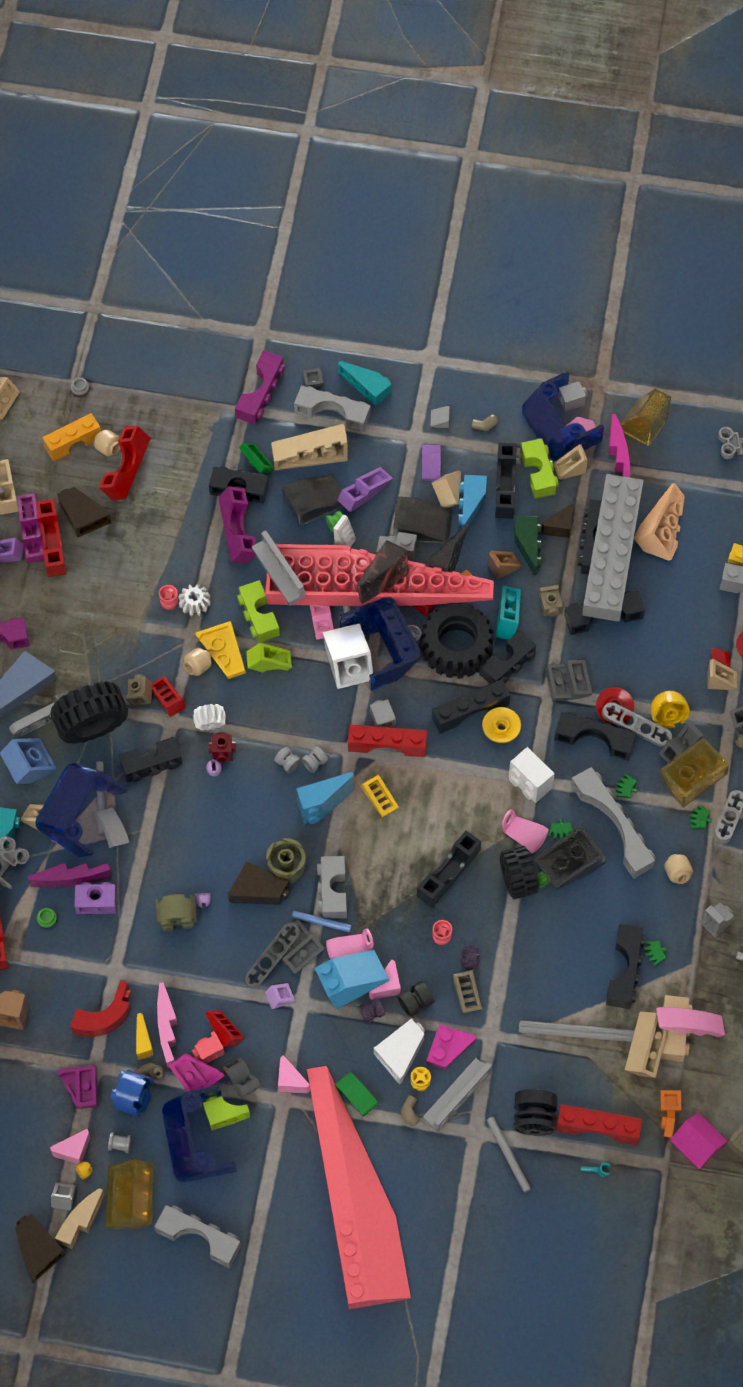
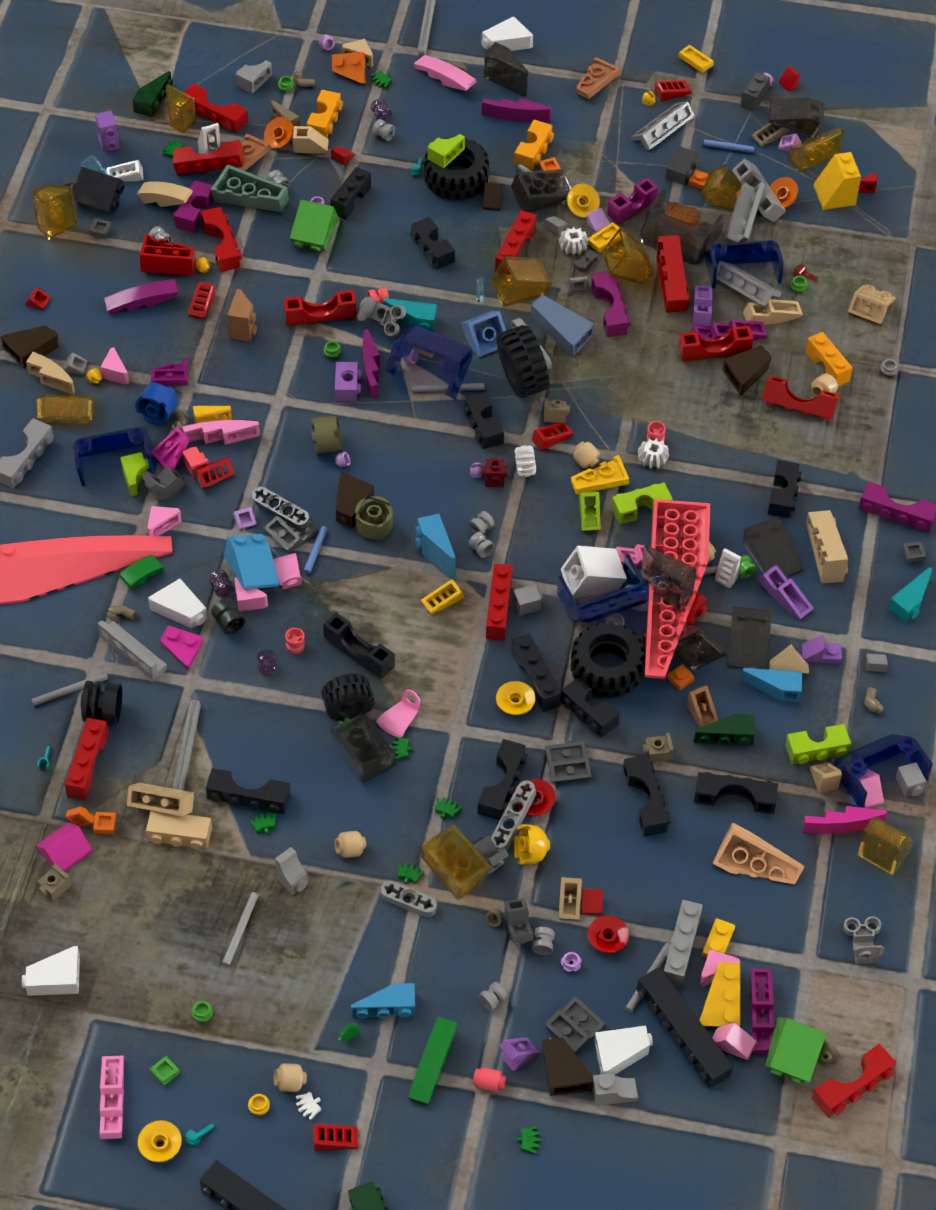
camera: 90 degrees right, 10 degrees down
red arch [70,980,131,1037] -> none
light grey slope [94,808,129,848] -> none
light grey bush [108,1132,132,1154] -> none
magenta arch [218,486,256,564] -> none
green plate [239,443,275,474] -> none
light grey fence [252,531,306,606] -> none
light grey arch [294,385,371,433] -> none
light grey arch [317,856,347,919] -> none
light grey arch [376,532,417,561] -> none
yellow wheel [410,1067,431,1091] -> none
dark tan slope [452,970,482,1014] -> none
teal slope [494,585,521,640] -> none
black arch [495,442,517,519] -> none
white brick [509,747,555,803] -> none
dark brown slope [541,504,574,538] -> none
light grey arch [571,767,656,879] -> none
light grey brick [582,474,643,622] -> none
bright pink slope [656,1007,725,1037] -> none

